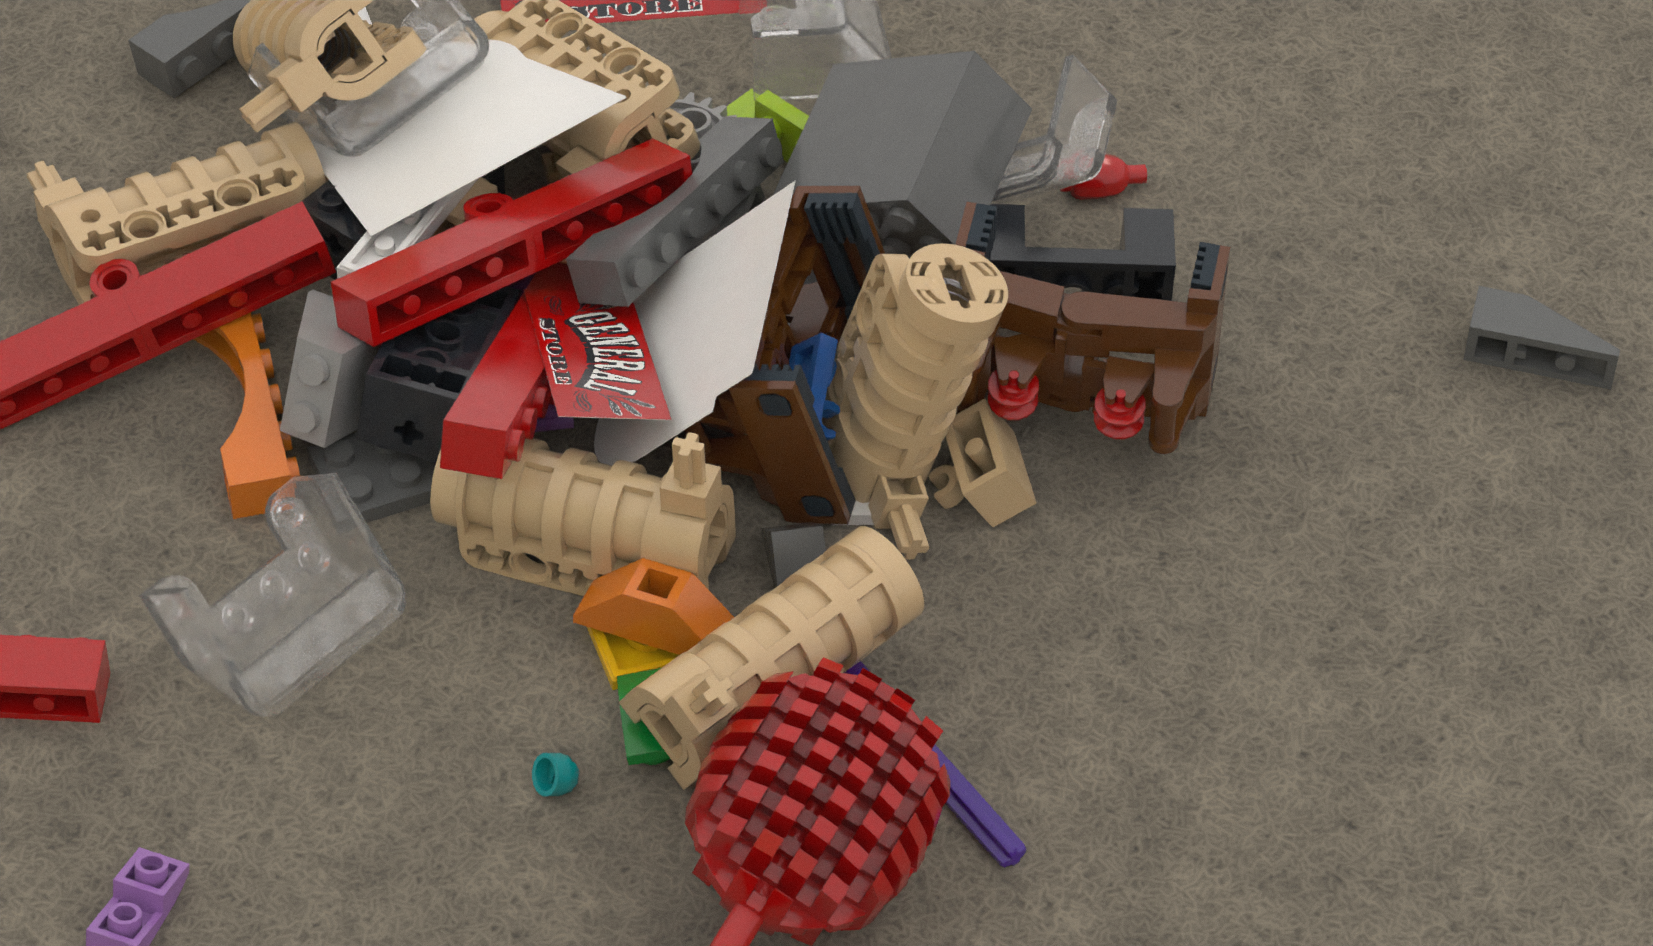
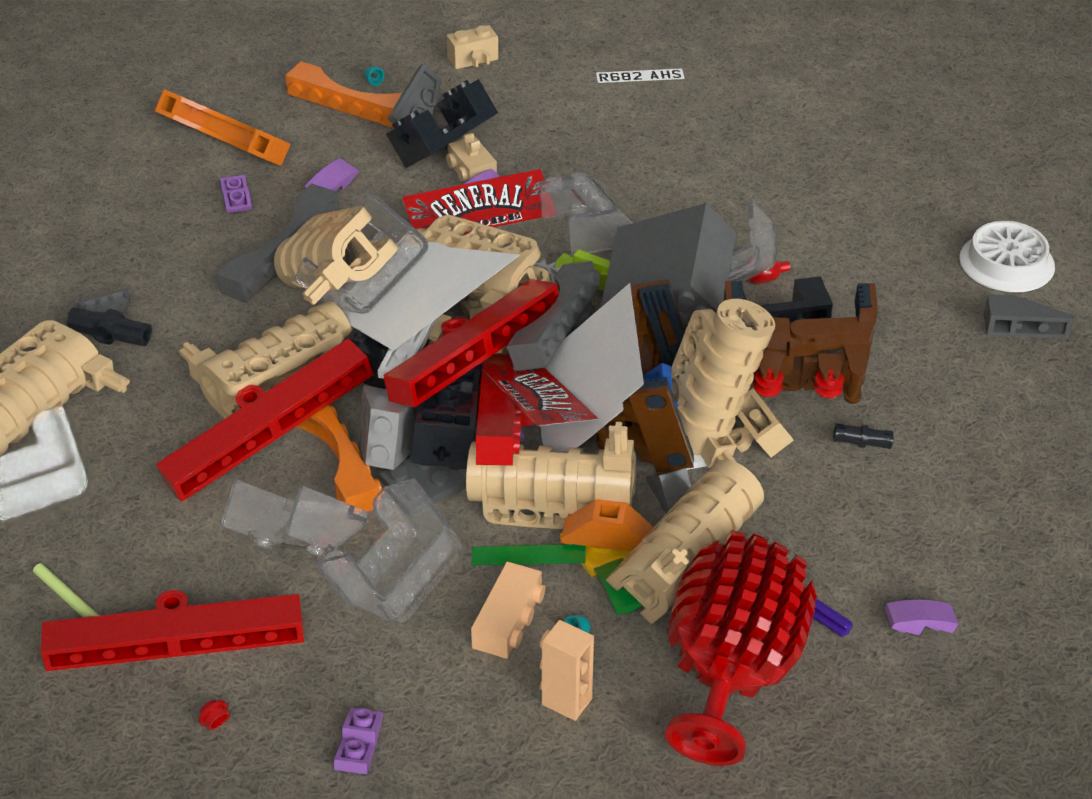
camera: 10 degrees left, 5 degrees down
none -> clear windscreen [220,479,370,557]
none -> green sticker [471,544,586,566]
none -> light nougat brick [471,562,545,659]
none -> light nougat brick [540,620,594,721]
none -> black pin [833,423,894,449]
none -> medium lavender slope [884,600,959,635]
none -> white piece [959,221,1055,292]

